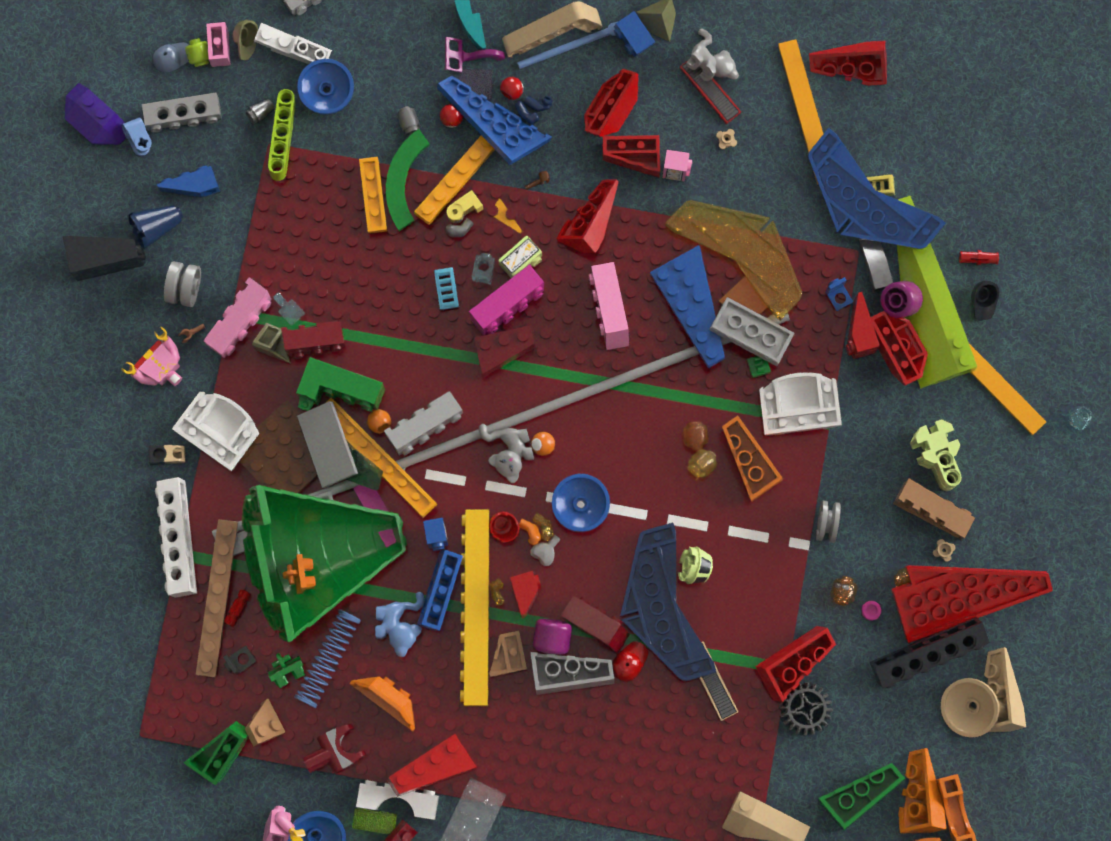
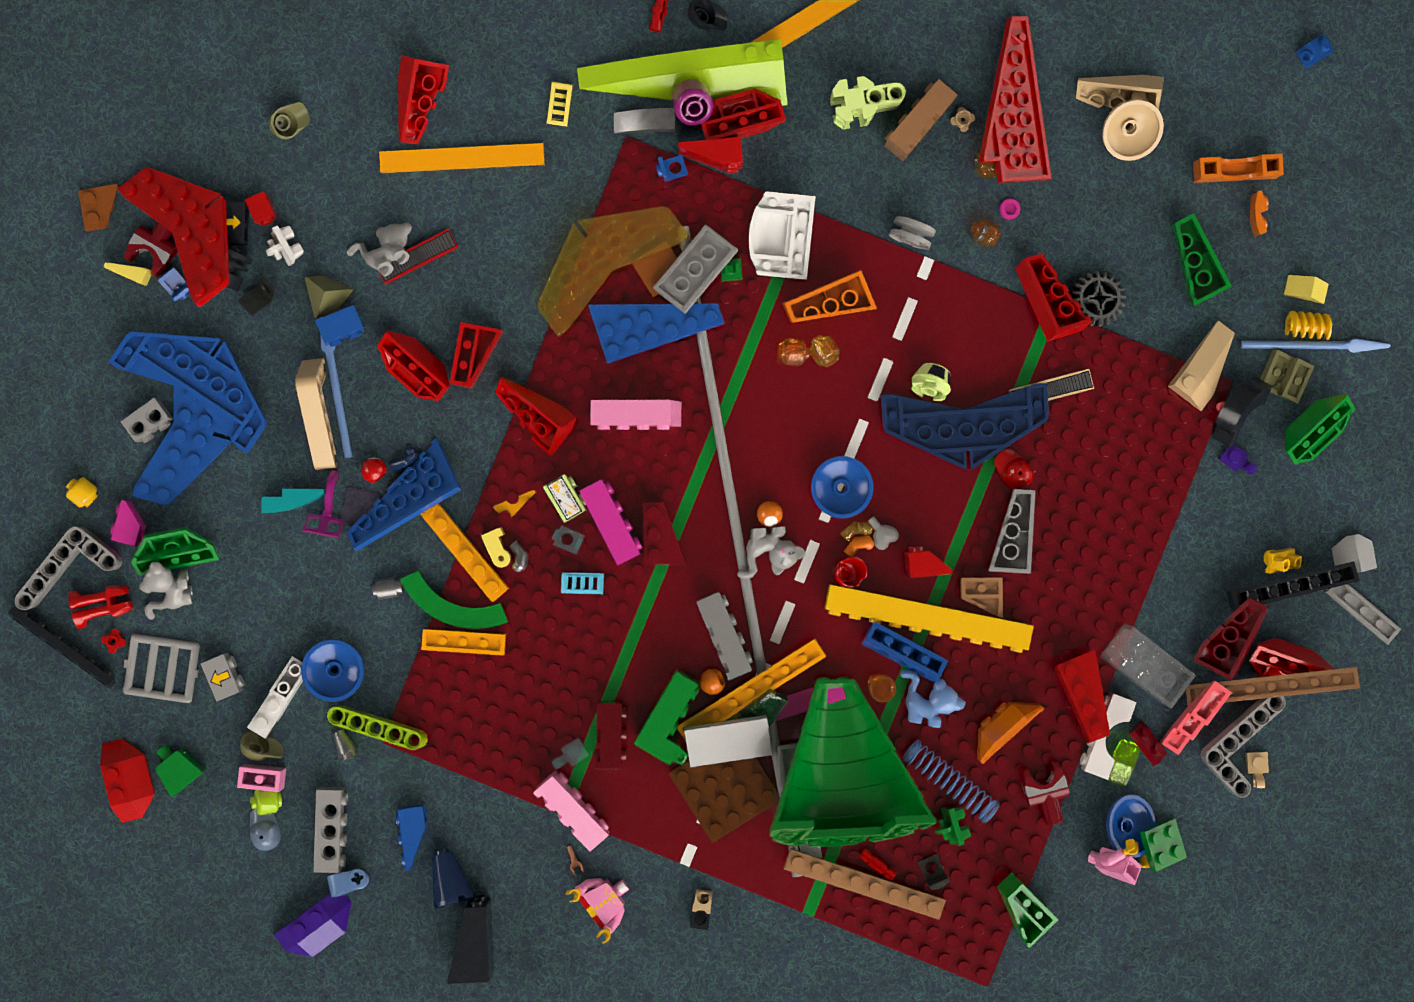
camera: 80 degrees left, 10 degrees up
white brick [155,477,197,598] -> none
light grey wheel [164,261,201,307] -> none
white slope [172,392,259,471] -> none
medium nougat wing [245,699,285,747] -> none
olive slope [252,323,291,364] -> none
orange hips [282,554,316,594] -> none
blue brick [423,518,448,551] -> none
red piece [440,104,463,128] -> none
clear yellow arm [490,578,504,605] -> none
dark blue arm [524,96,553,112] -> none
reddish brown hand [525,171,550,190] -> none
magenta head [533,619,572,655] -> none
dark red wedge [561,596,630,654] -> none
bright pink brick [662,150,692,181] -> none
tan plate [716,129,737,149] -> none
blue wing [808,128,946,249] -> none
black brick [870,617,990,688] -> none
orange wedge [898,748,946,834] -> none
none -> clear orange wheel [867,673,896,702]

